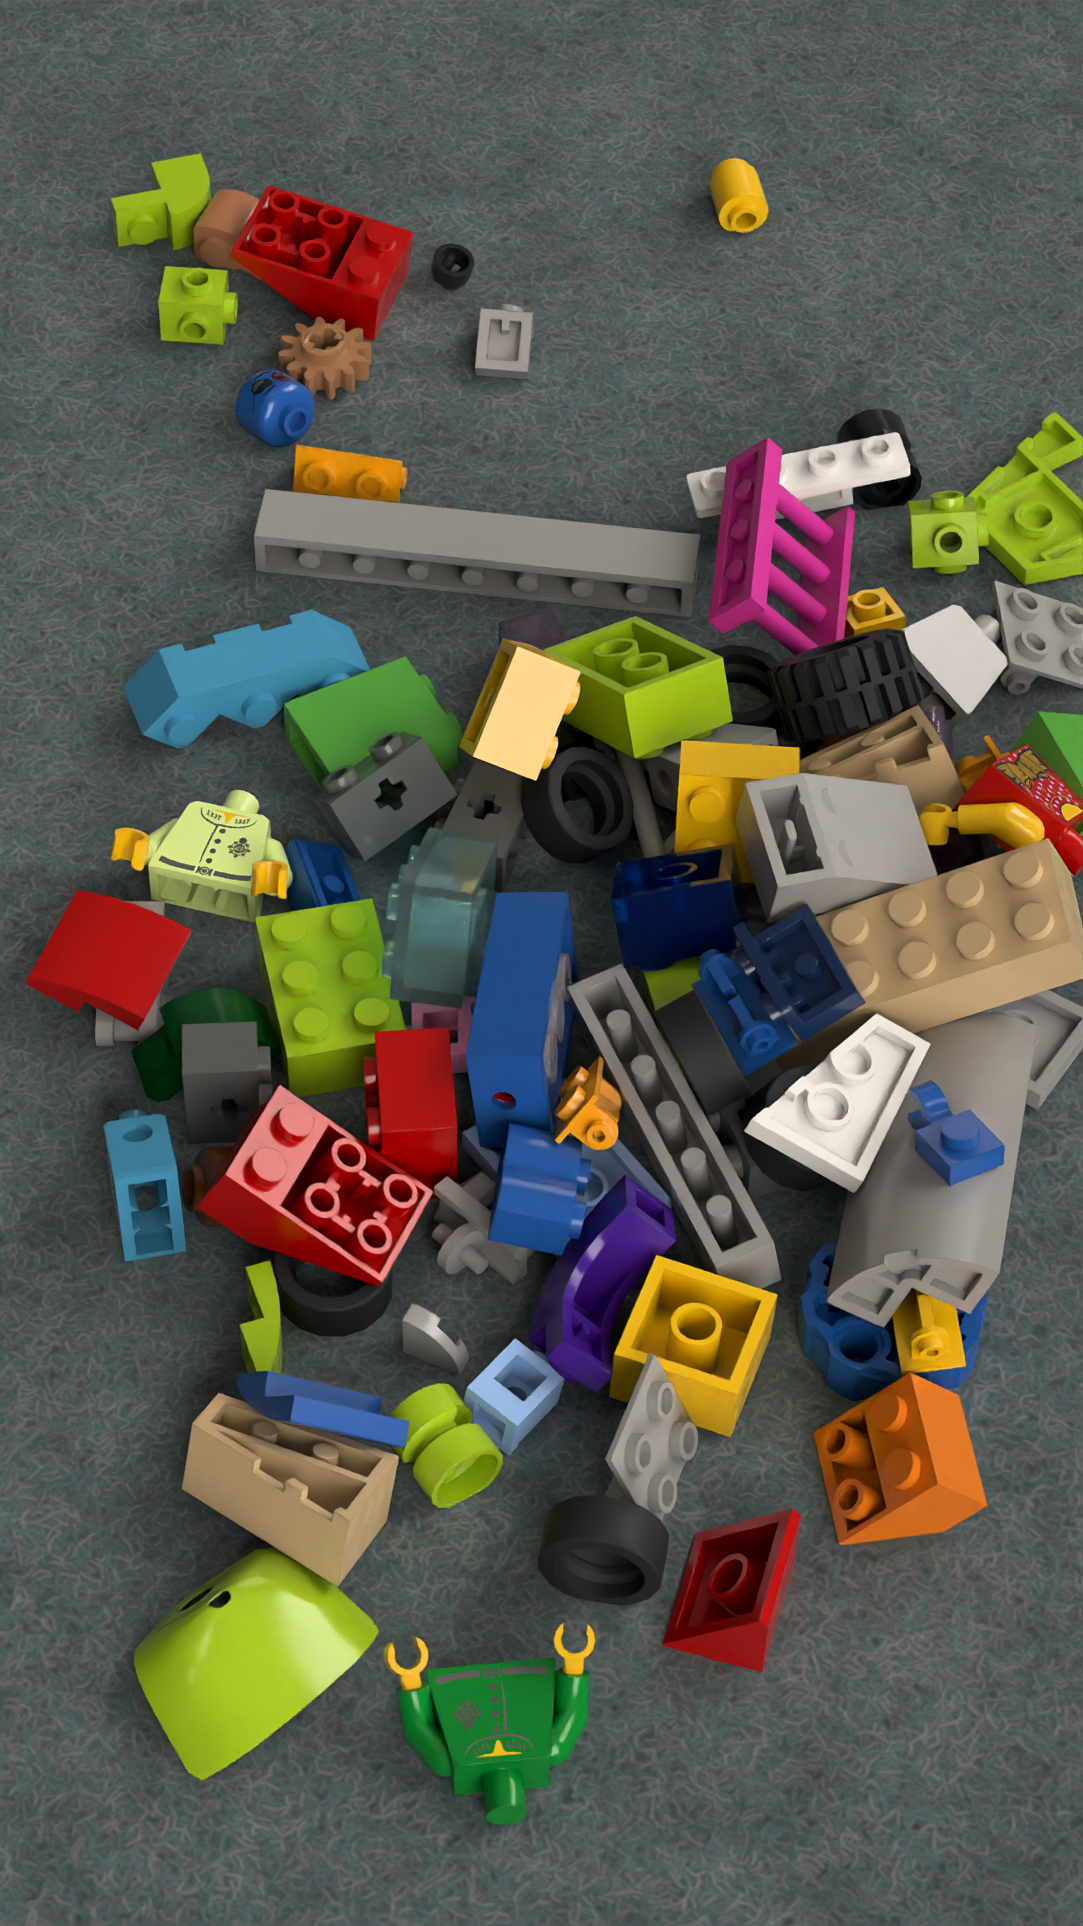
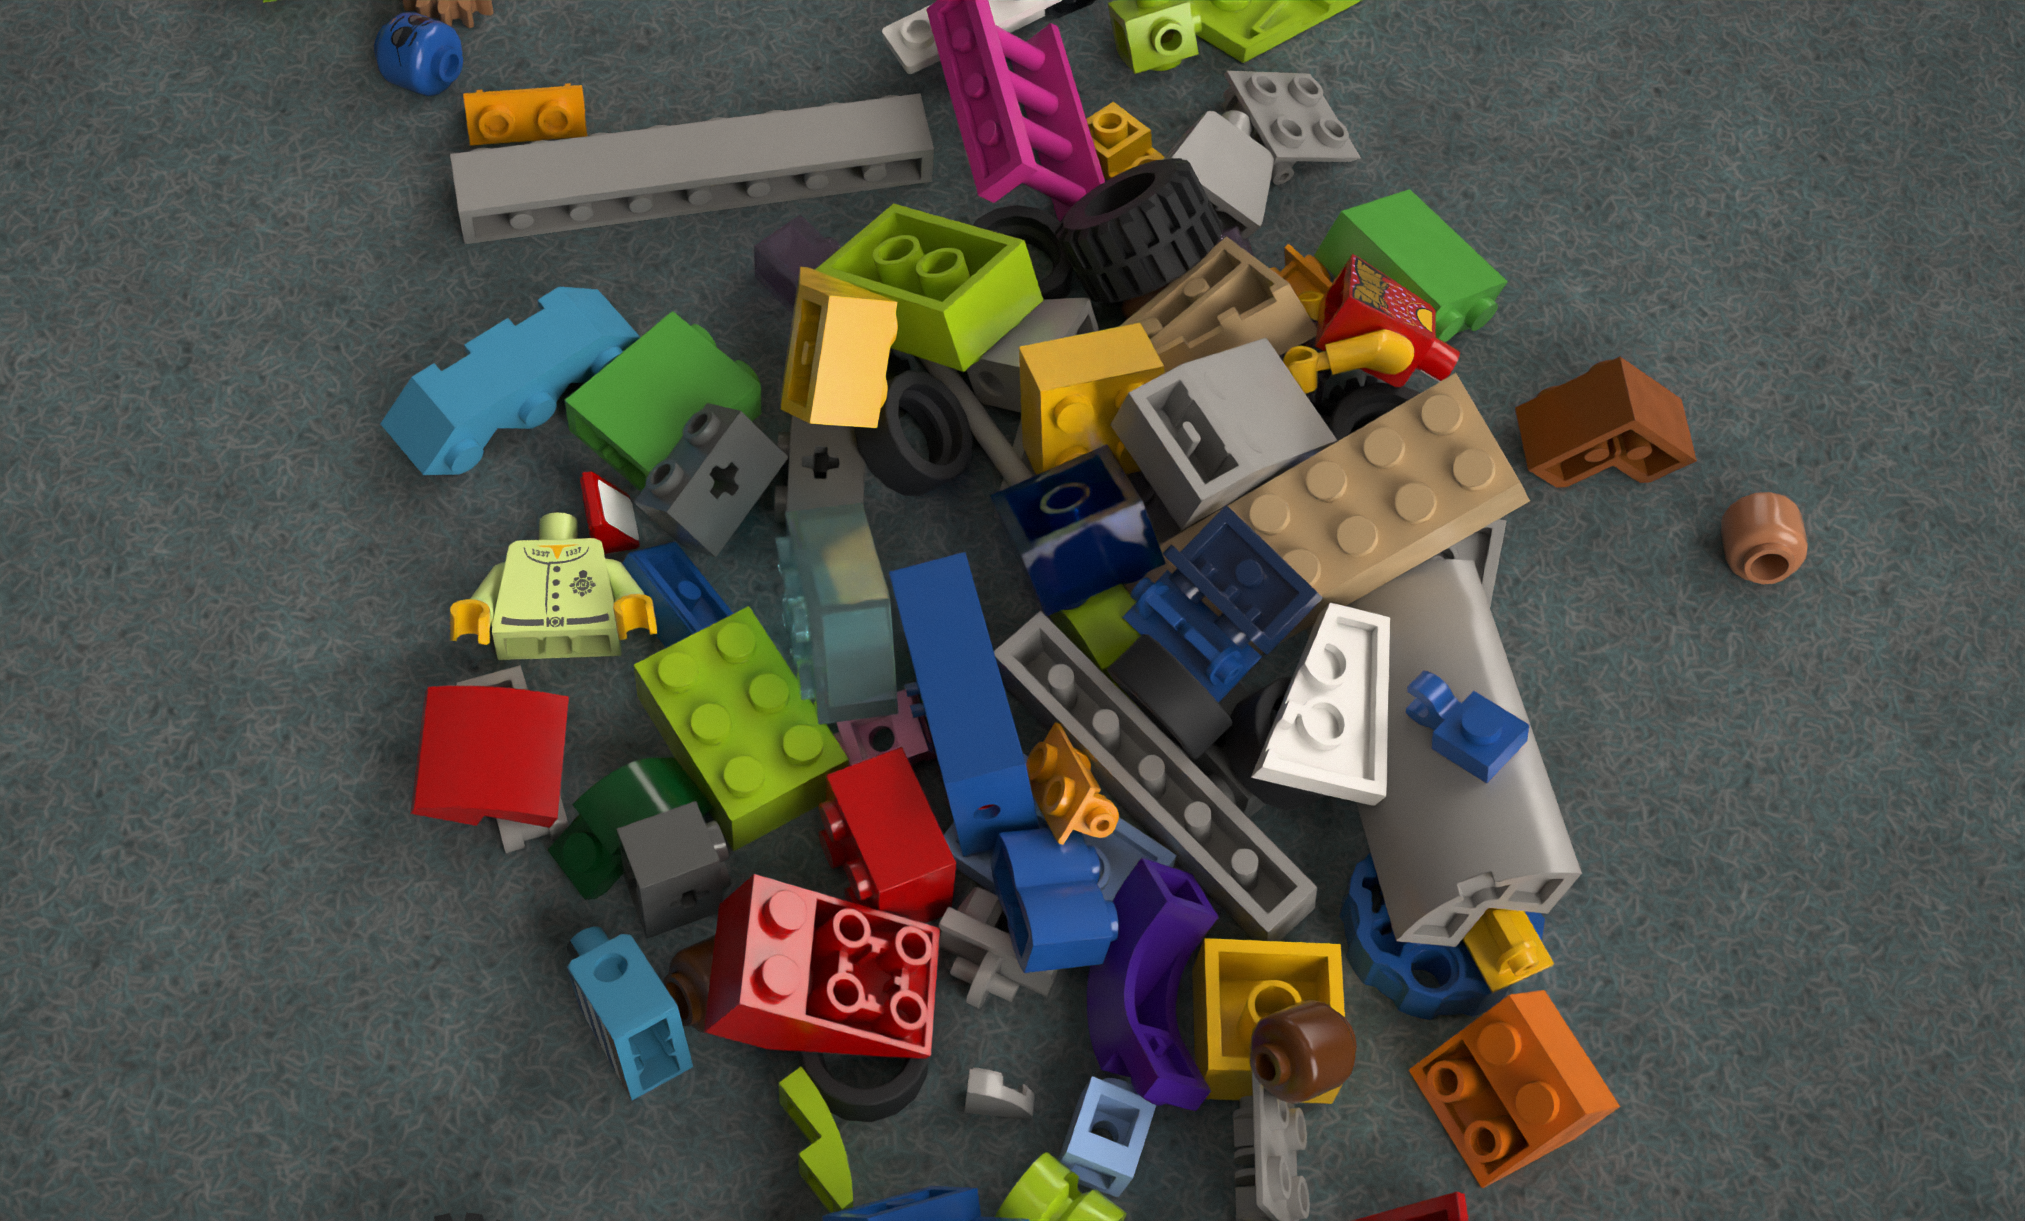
camera: 25 degrees left, 10 degrees up
none -> red slope [580,471,640,554]
none -> reddish brown head [1249,999,1357,1104]

